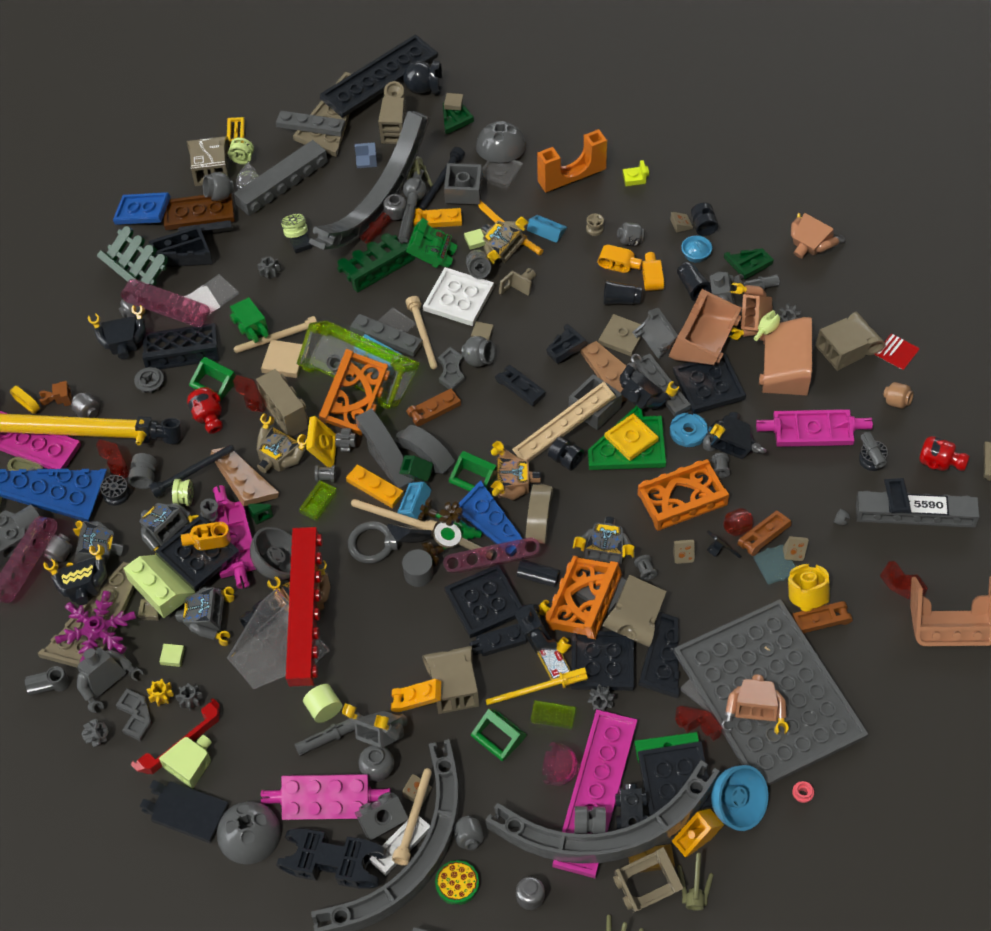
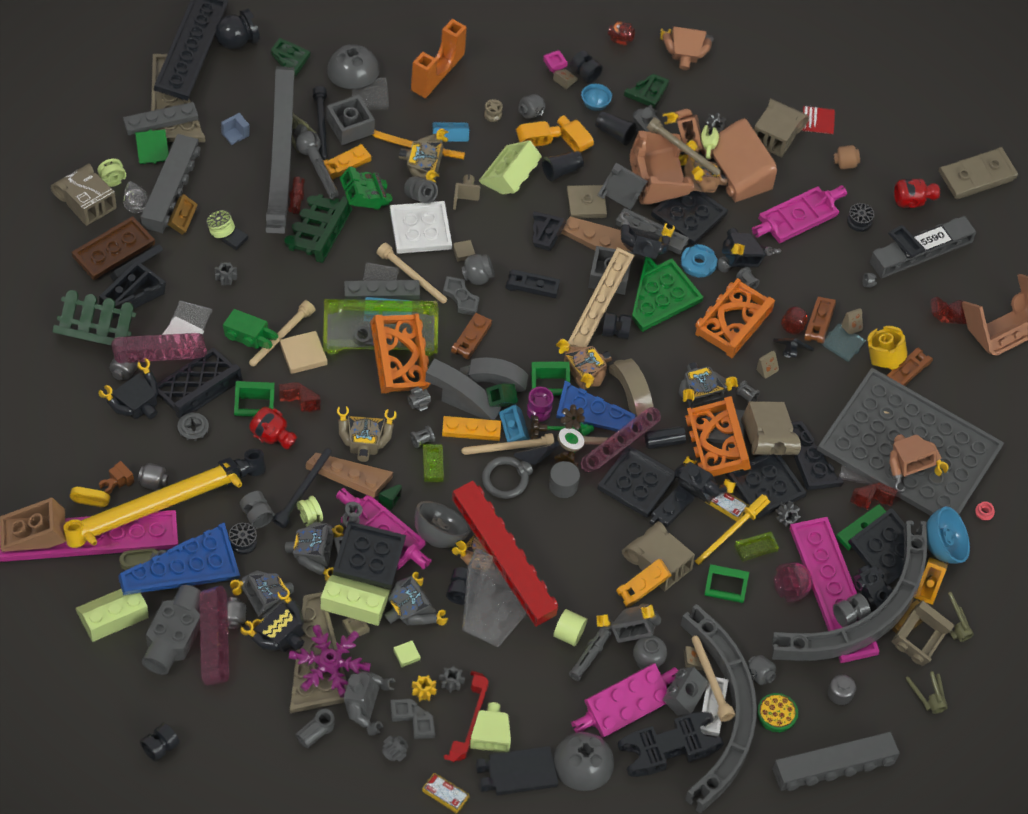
camera: 40 degrees left, 0 degrees up
clear red slope [96,439,129,477] -> none
blue tile [113,192,171,224] -> none
light orange piece [181,522,231,550] -> none
dark grey piece [203,172,233,201] -> none
yellow tile [227,117,245,146] -> none
dark tan brick [256,369,308,437] -> none
yellow tile [306,416,336,467] -> none
dark tan piece [378,81,407,144] -> none
flat silver head [384,194,406,220] -> none
dark tan tile [444,93,463,110] -> none
yellowish green tile [464,229,485,250] -> none
yellow tile [604,413,659,461] -> none
neon yellow bracket [622,160,649,186] -> none
dark grey axle [743,275,780,290] -> none
dark grey axle [860,432,887,468] -> none
none -> green piece [135,129,169,164]
none -> pearl gold plate [168,194,198,235]
none -> tile [422,773,469,813]
none -> yellowish green slope [479,140,542,194]
none -> magenta wheel [527,387,554,422]
none -> dark pink tile [543,50,567,74]
none -> clear red head [608,21,635,45]
none -> dark tan piece [647,117,720,176]
none -> medium nougat torso [684,140,728,193]

